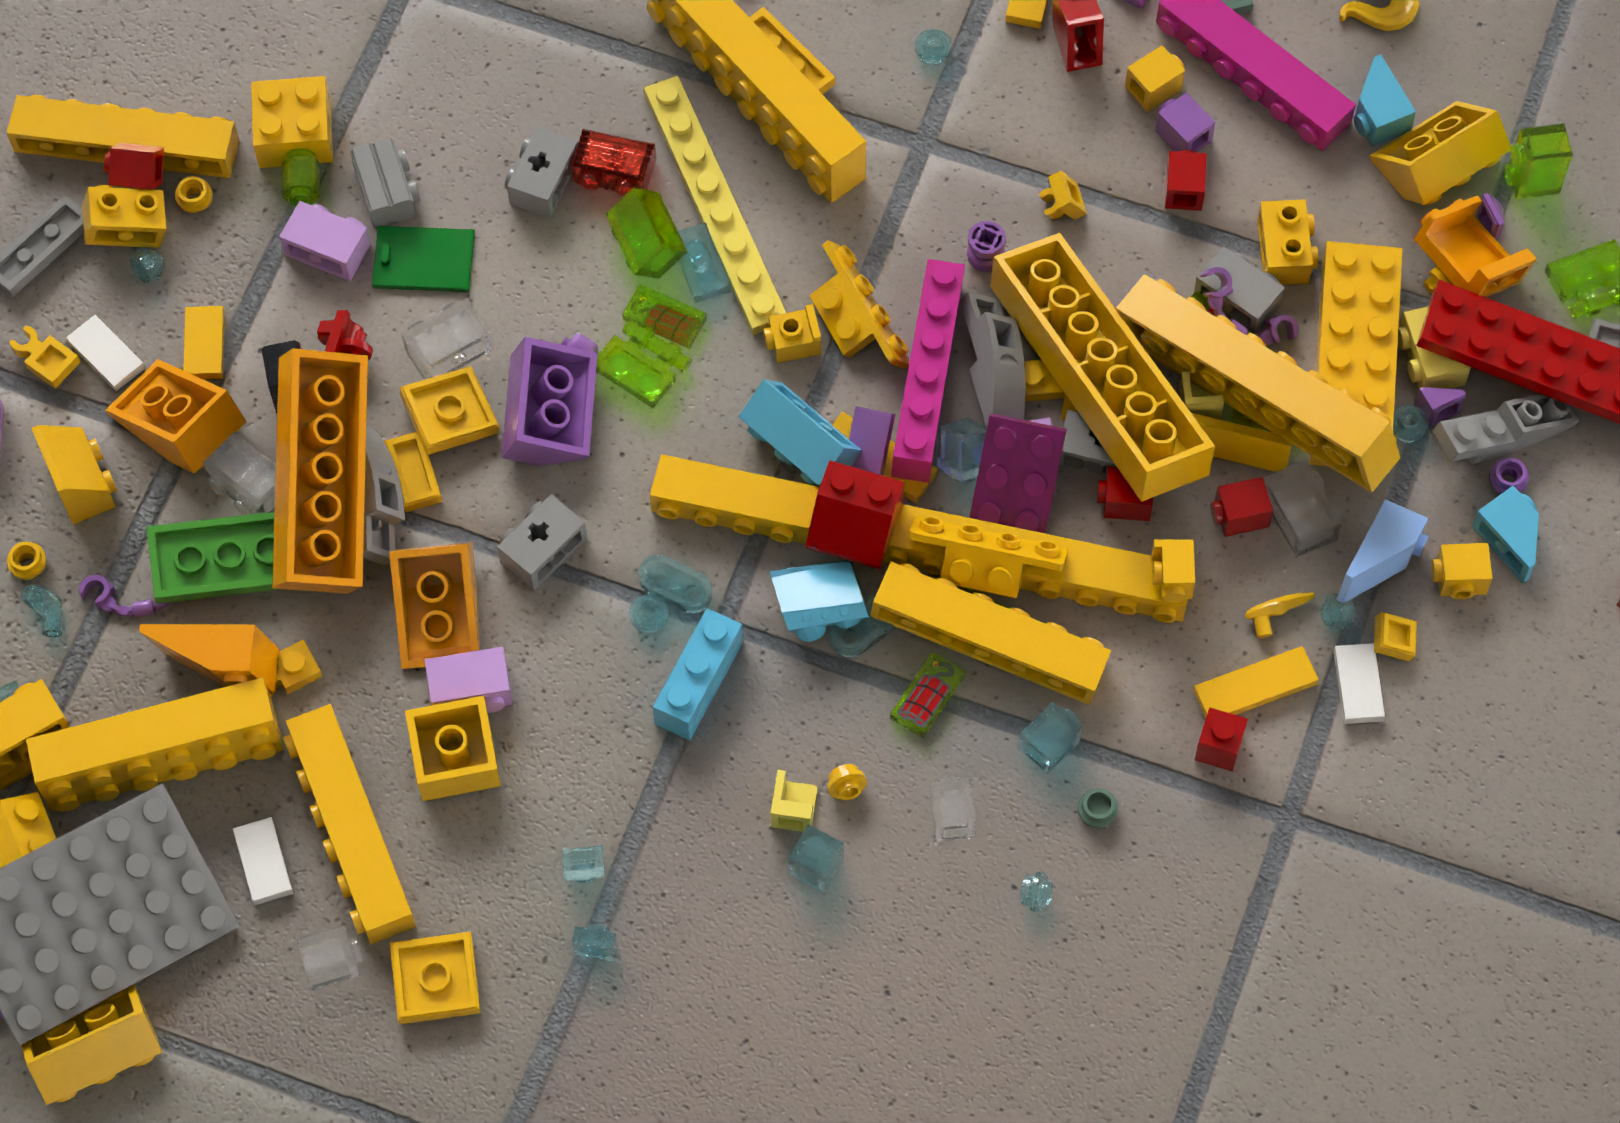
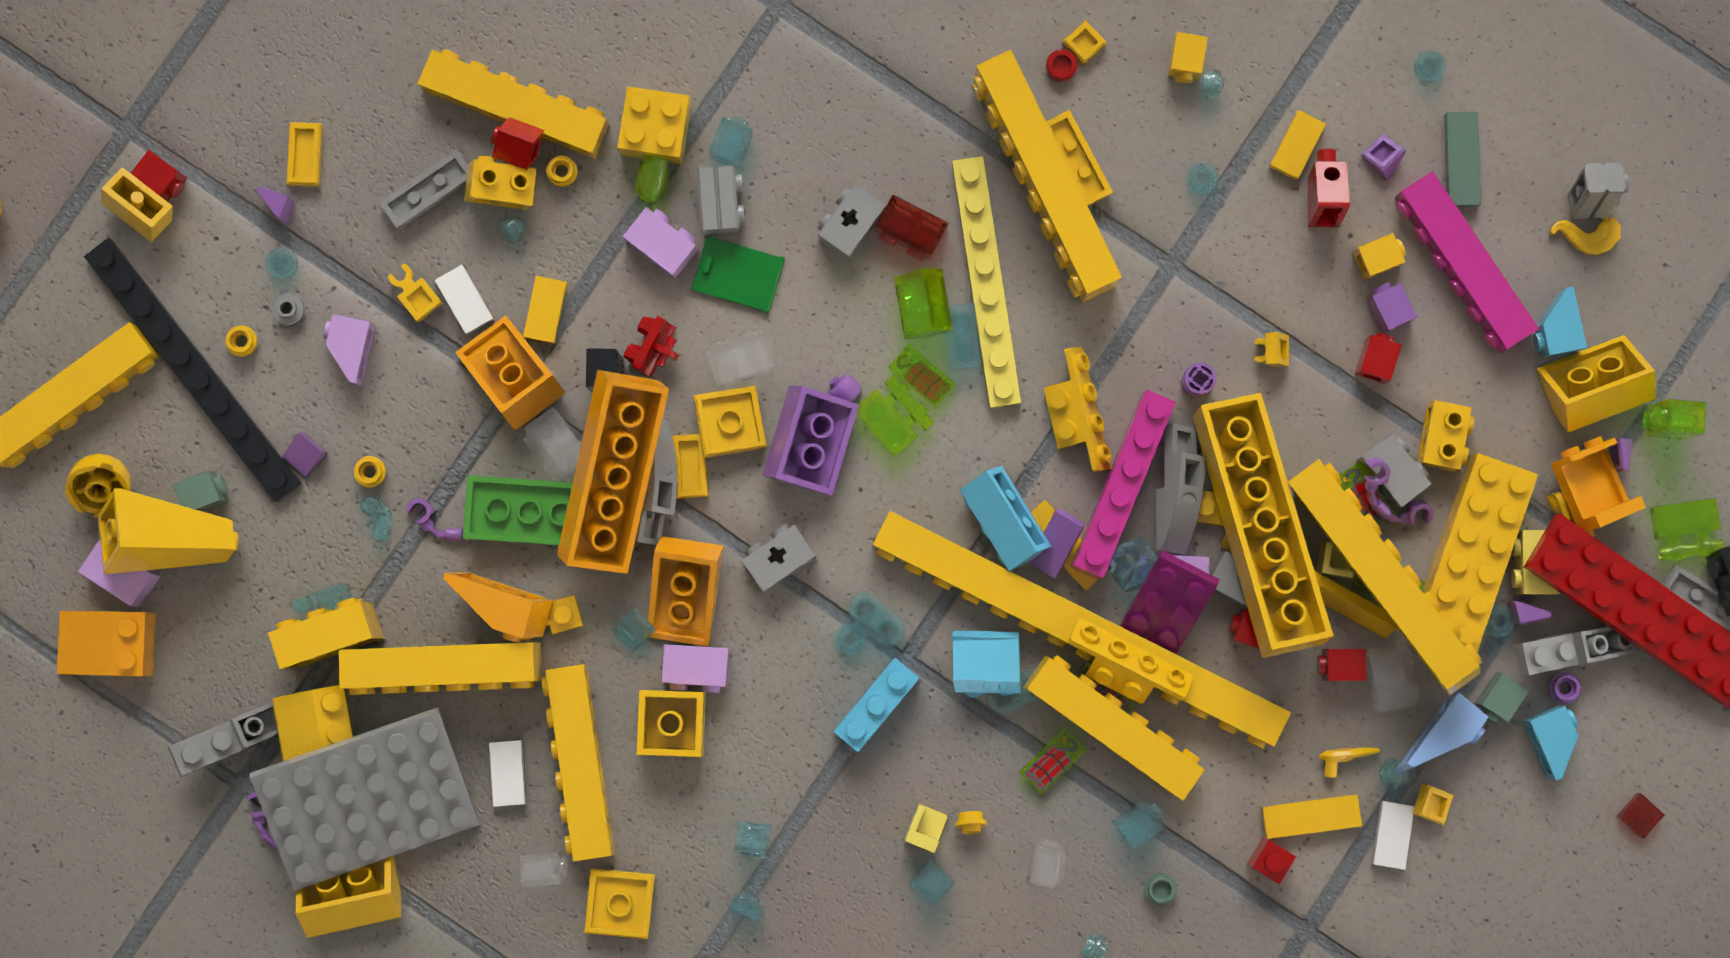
camera: 15 degrees right, 20 degrees up
yellow slope [31,425,118,525] -> none
yellow brick [763,304,821,363] -> none
red slope [805,460,904,569] -> none
yellow brick [1151,539,1195,603] -> none
yellow brick [1431,543,1493,600] -> none
none -> clear light blue tile [611,607,656,652]
none -> clear light blue brick [708,116,753,169]
none -> sand green brick [1474,672,1530,724]

